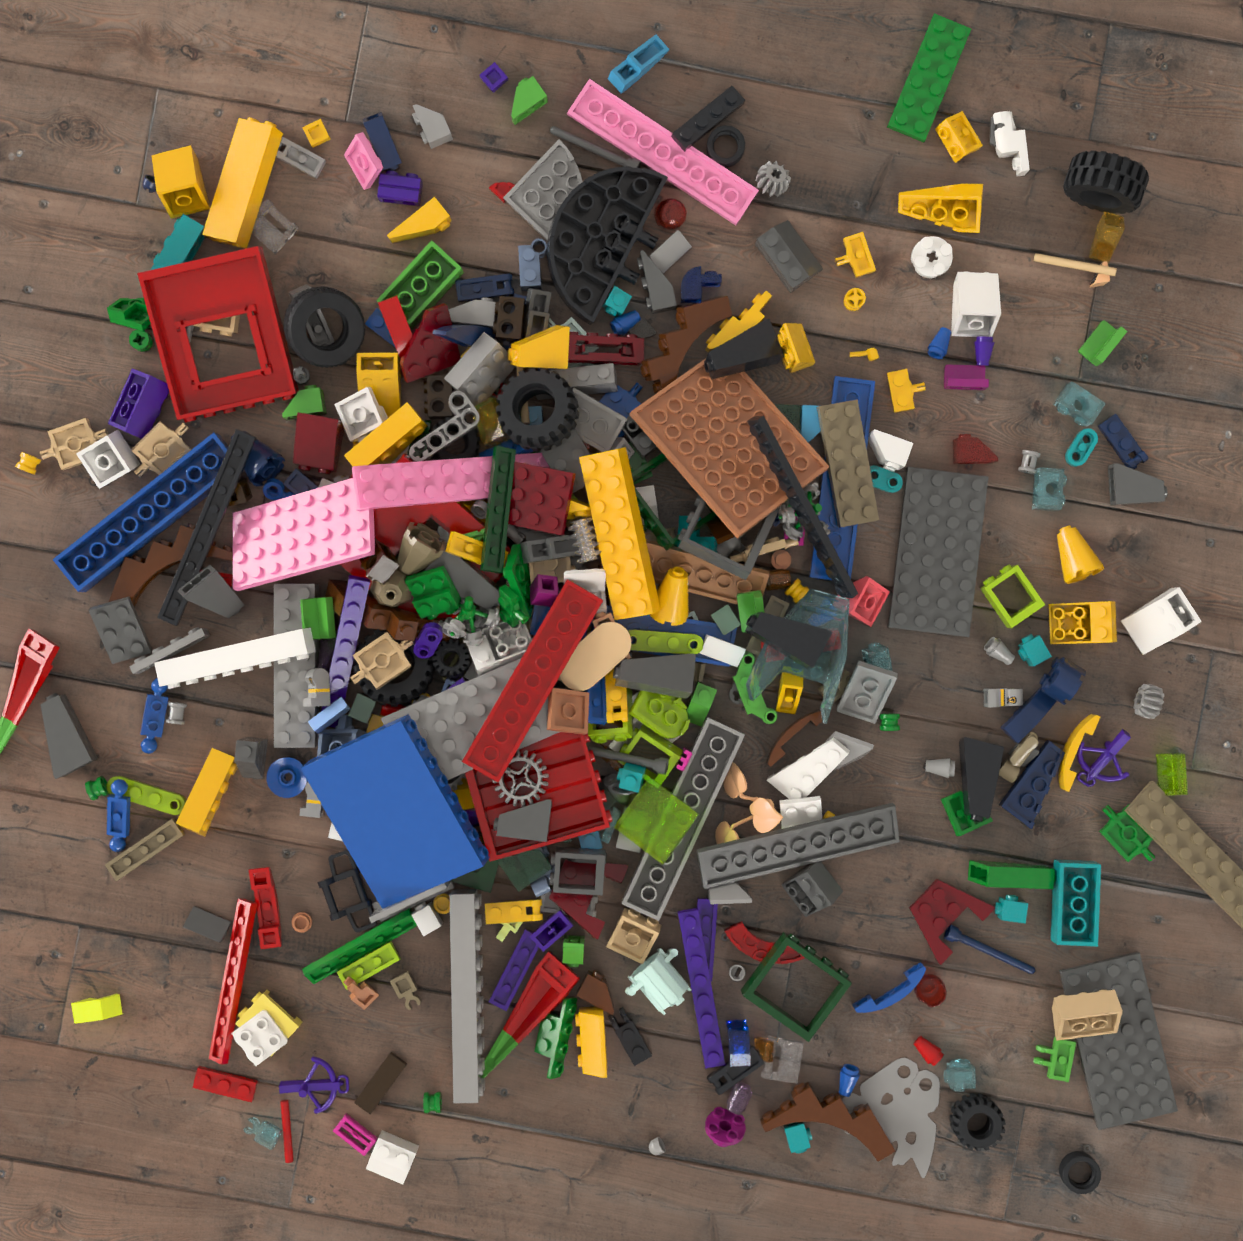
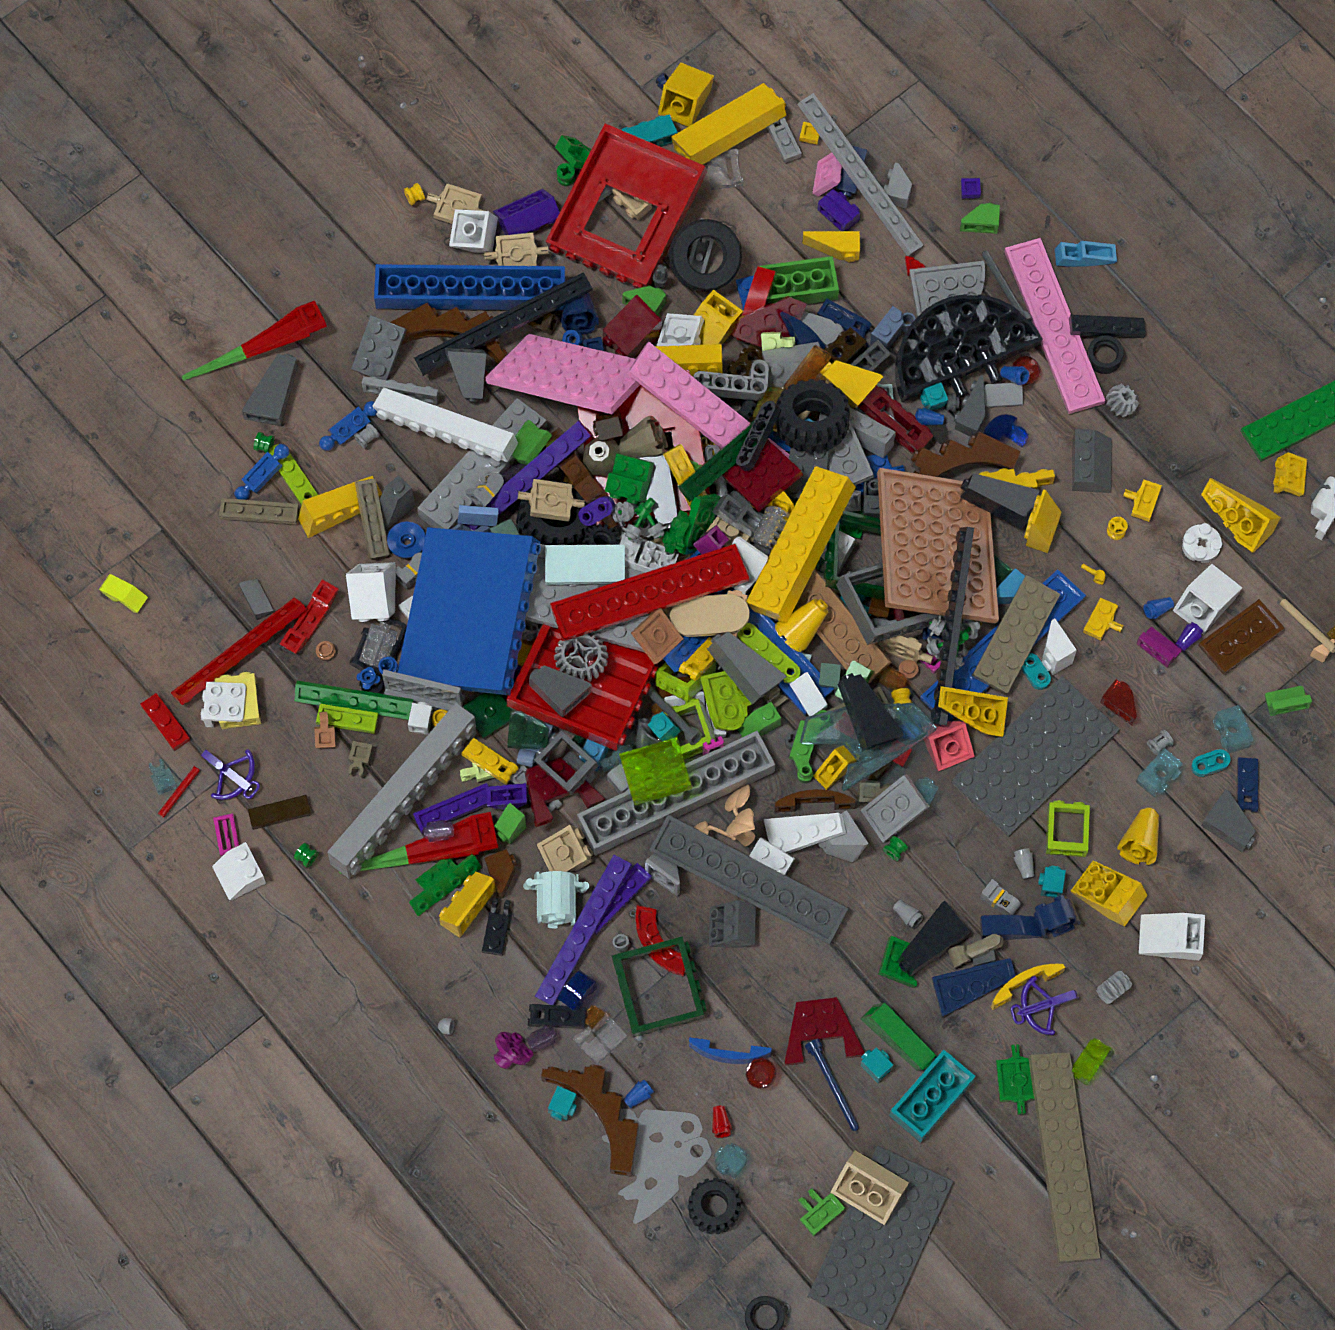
camera: 35 degrees right, 20 degrees down
none -> white slope [346,562,396,622]
none -> dark tan plate [355,478,389,559]
none -> blue plate [356,667,380,690]
none -> clear brick [359,622,398,668]
none -> blue cone [378,657,399,674]
none -> clear purple brick [423,820,454,842]
none -> light aqua tile [545,545,625,585]
none -> black beam [736,401,780,471]
none -> yellowish green plate [761,332,795,351]
none -> clear orange plate [781,345,832,391]
none -> light grey plate [797,93,923,256]
none -> yellow wedge [938,687,1008,737]
none -> dark grey plate [946,393,959,412]
none -> blue cone [1000,366,1029,385]
none -> reddish brown plate [1198,599,1285,675]

